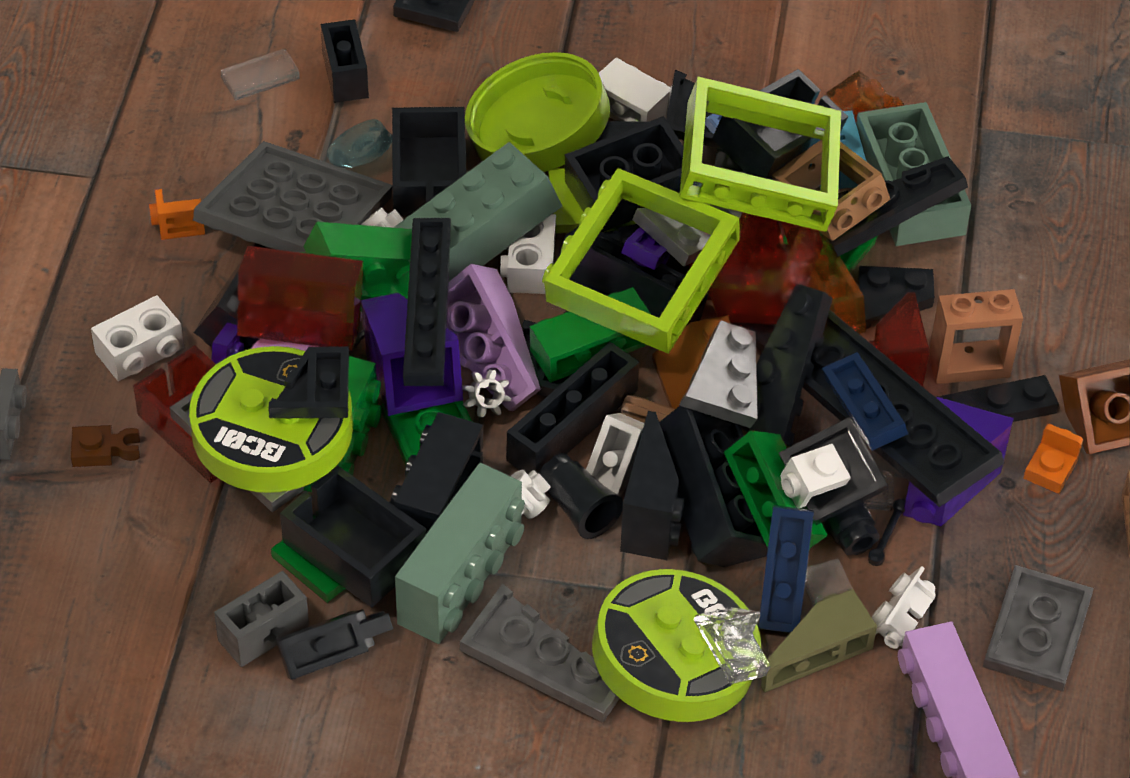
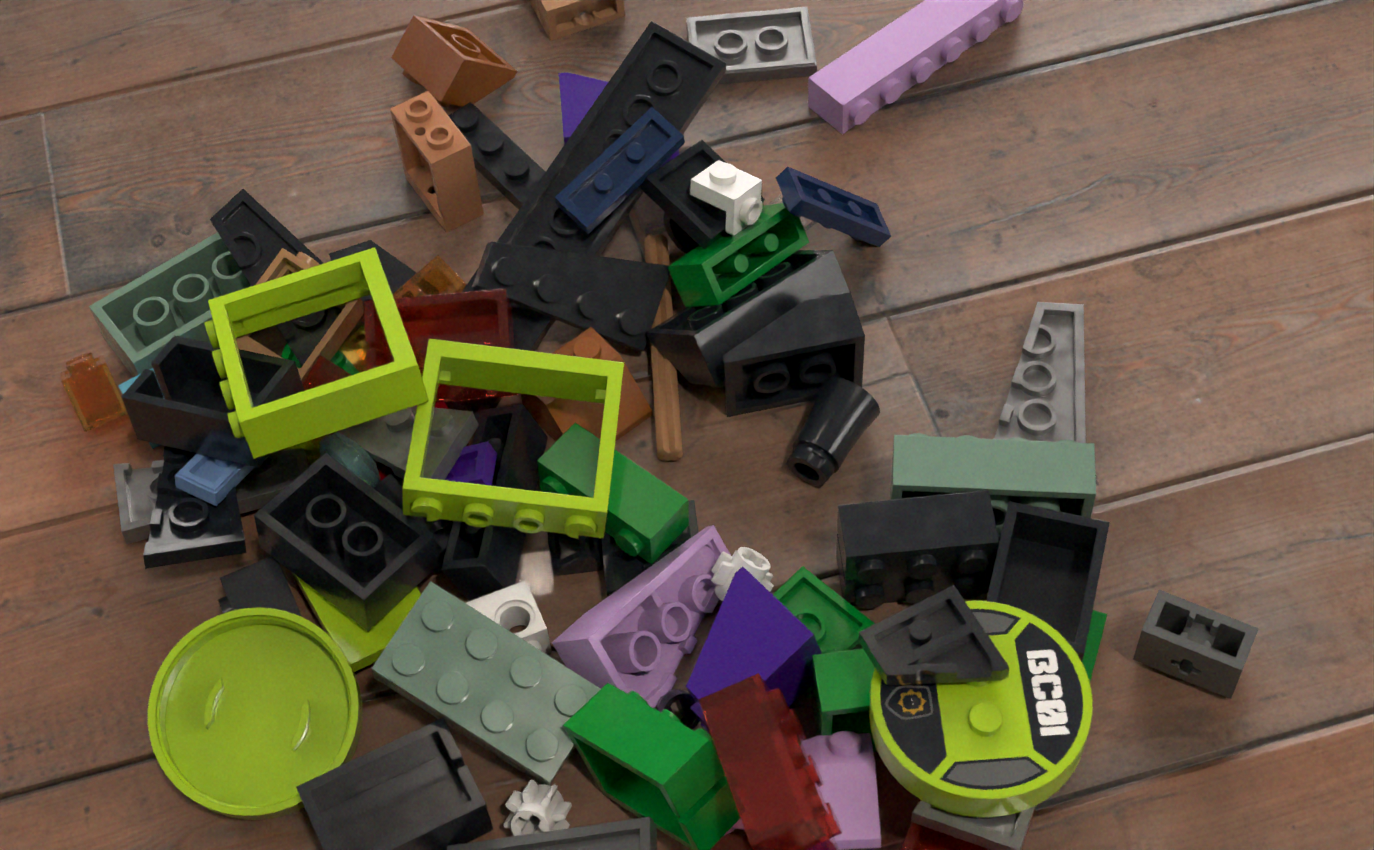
camera: 110 degrees left, 5 degrees up
black hinge [275,609,393,680] -> none
black tile [403,218,451,386] -> none
black brick [506,342,640,475] -> none
white gear [511,470,551,519] -> none
white slope [586,413,644,496] -> none
lime piece [592,569,761,722] -> none
white brick [599,58,671,122] -> none
wing [679,321,757,428] -> none
clear slope [694,607,771,684] -> none
olive slope [761,589,877,692] -> none
clear red slope [869,292,930,386] -> none
white hinge [872,566,936,649] -> none
orange bracket [1023,424,1083,494] -> none

